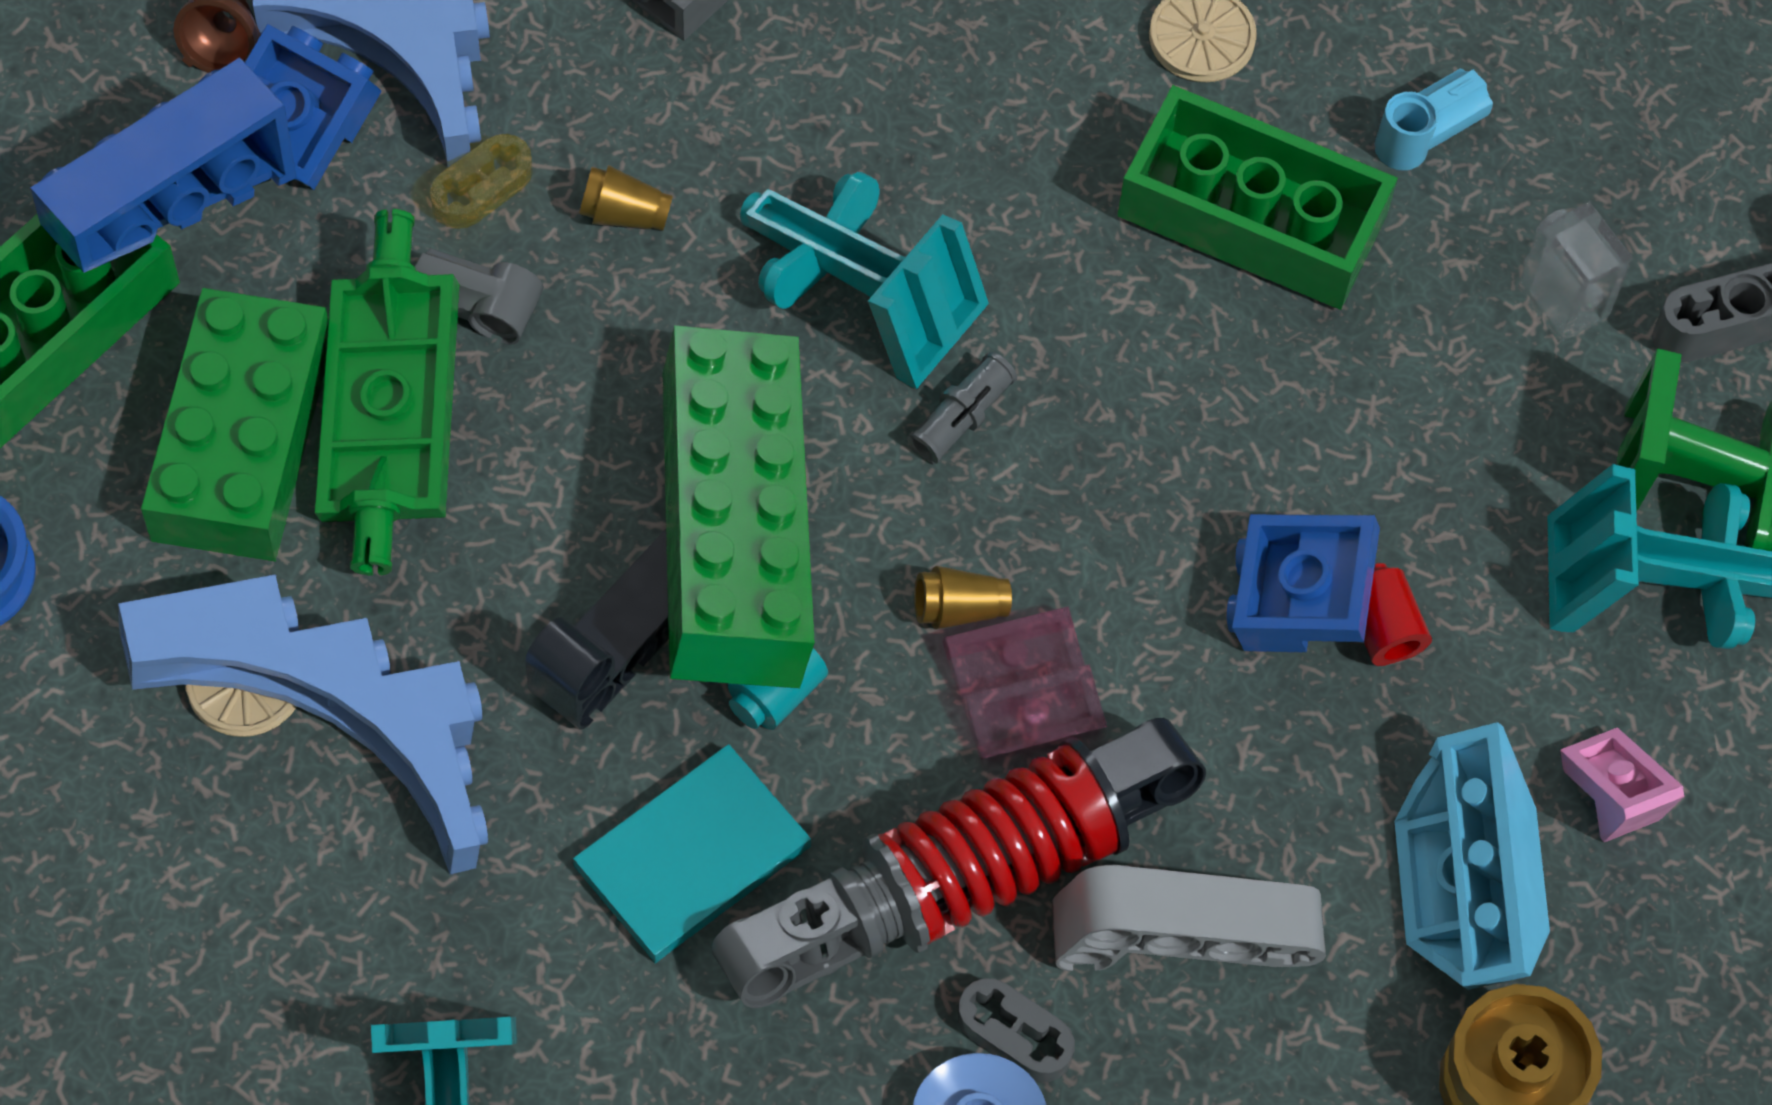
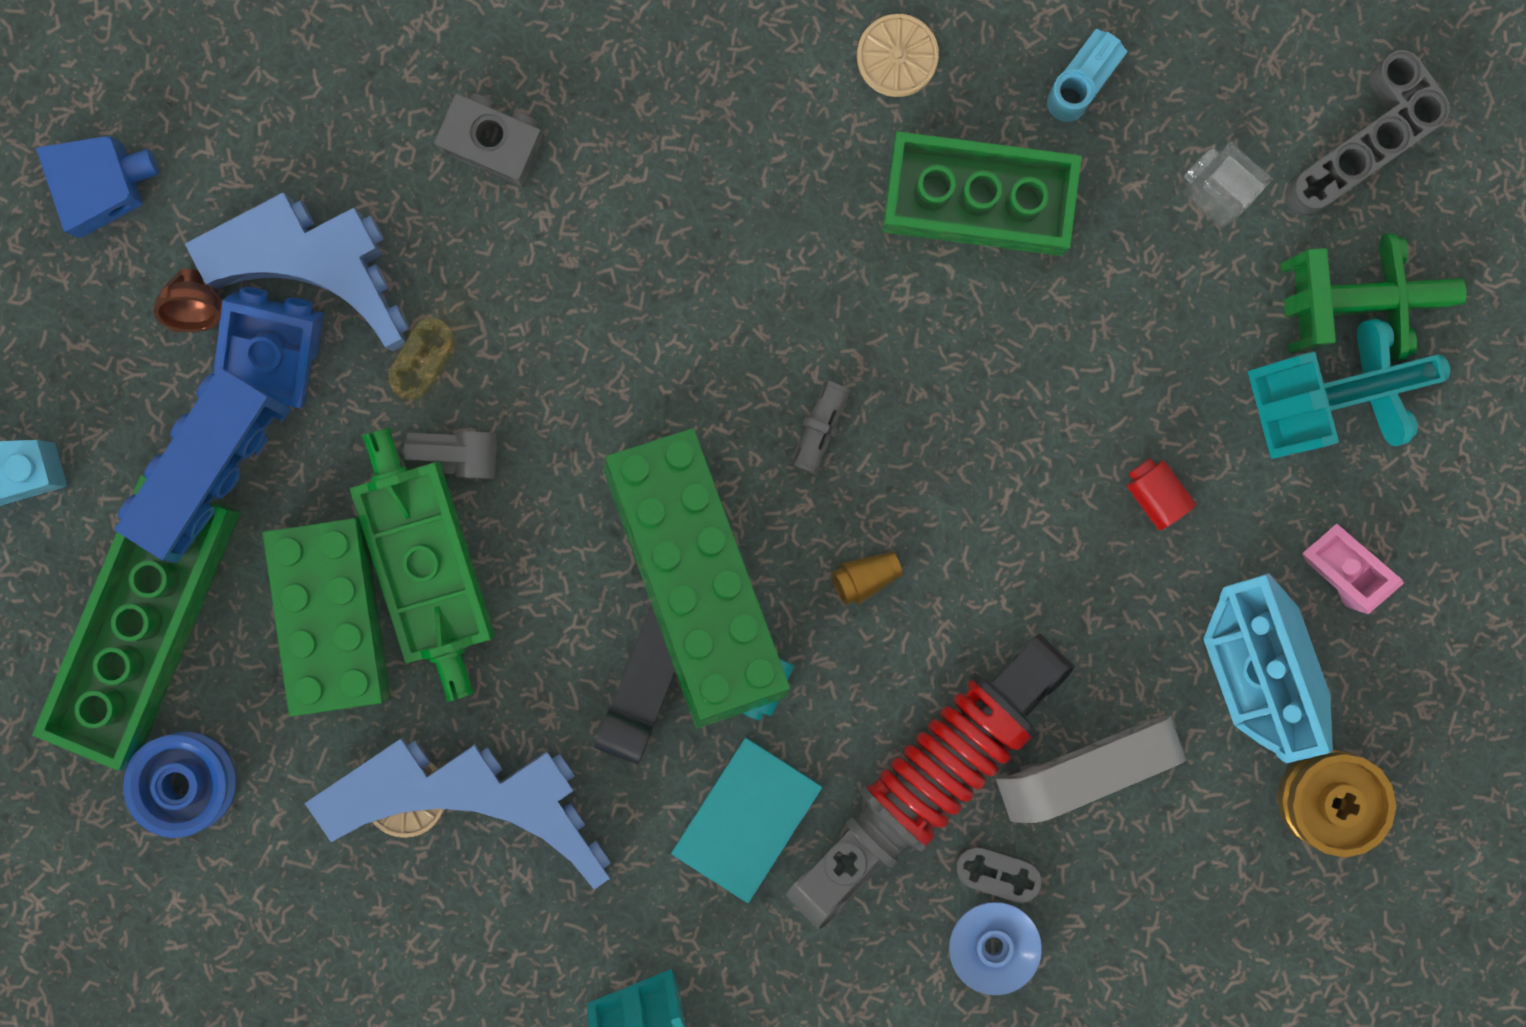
camera: 15 degrees left, 25 degrees up
pearl gold cone [579,165,673,231] -> none
teal piece [740,172,989,389] -> none
clear pink slope [942,606,1107,760] -> none
blue plate [1227,514,1380,652] -> none

